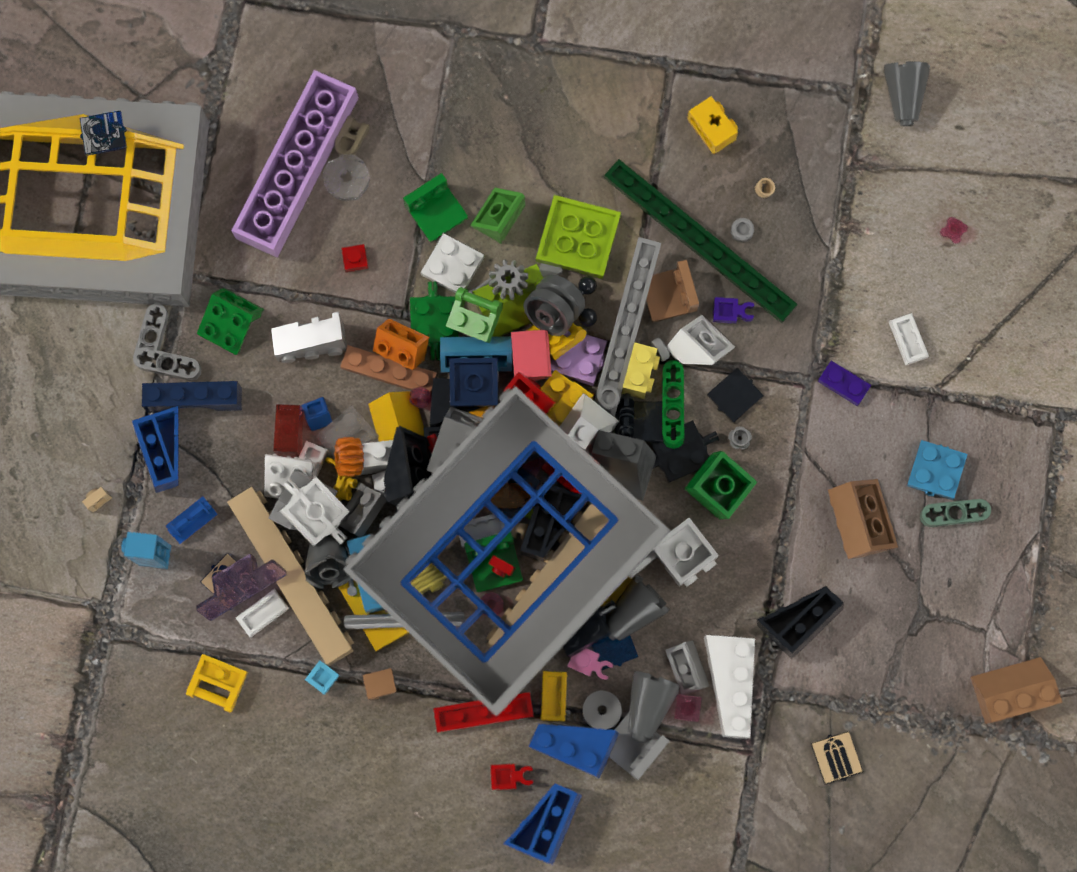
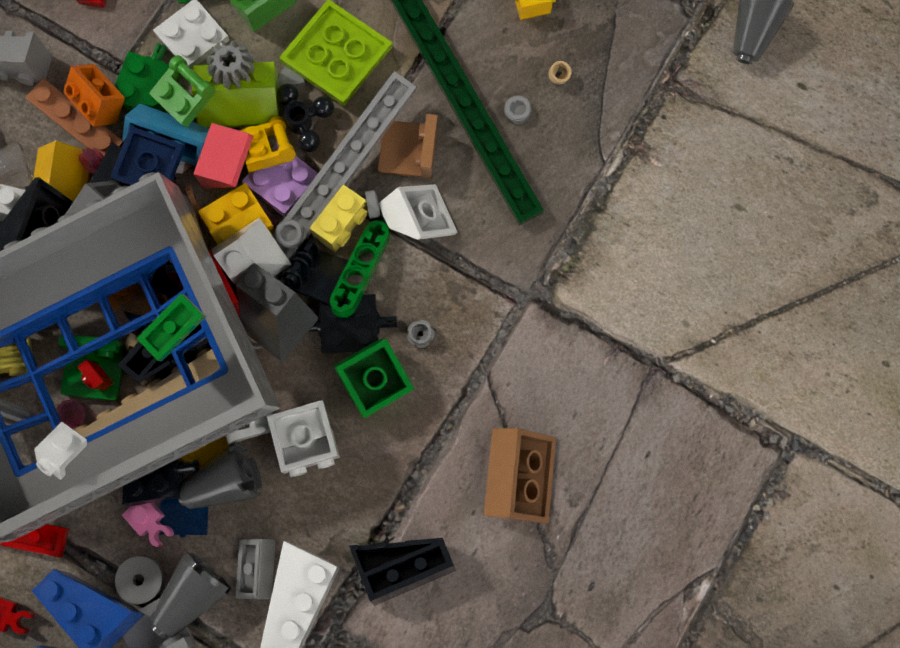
camera: 20 degrees right, 0 degrees up
white plate [459,514,505,548] -> none
red slope [504,372,557,415] -> none
dark grey wheel [523,275,585,336] -> none
yellow plate [541,671,567,722] -> none
clear pink plate [674,694,702,723] -> none
black piece [707,367,764,423] -> none
dark purple plate [713,297,754,324] -> none
dark purple plate [818,360,871,407] -> none
white plate [889,313,929,366] -> none
dark azure plate [907,440,968,500] -> none
sand green beam [920,499,991,527] -> none
clear pink plate [940,217,968,244] -> none
none -> white bracket [34,422,87,480]
none -> green plate [136,293,206,362]

